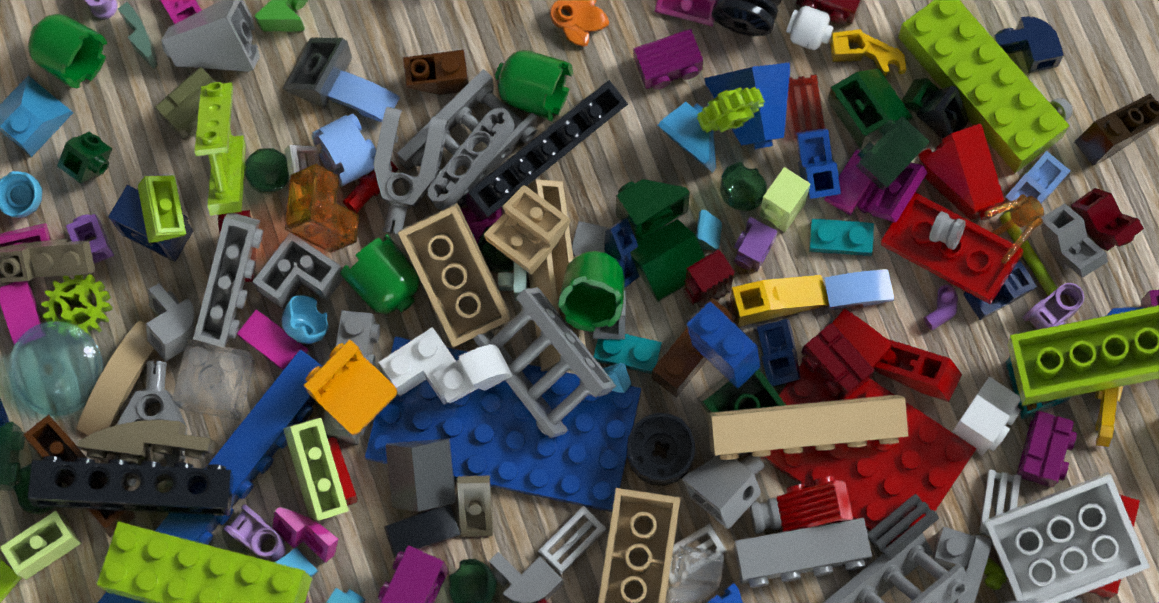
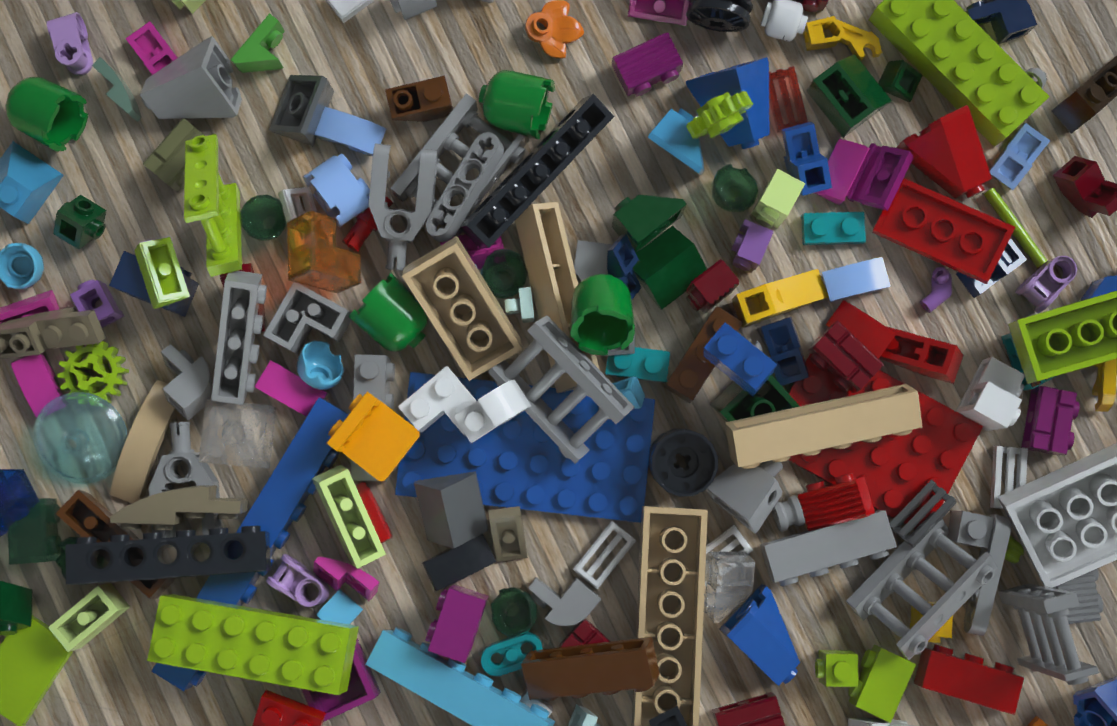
camera: 10 degrees left, 10 degrees up
tan slope [484,185,571,275] -> none
medium azure slope [696,210,722,251] -> none
clear green brick [856,116,930,191] -> none
black slope [916,86,969,138] -> none
light grey wheel [929,211,966,250] -> none
clear orange plant [985,194,1044,264] -> none
light grey brick [1039,204,1108,278] -> none

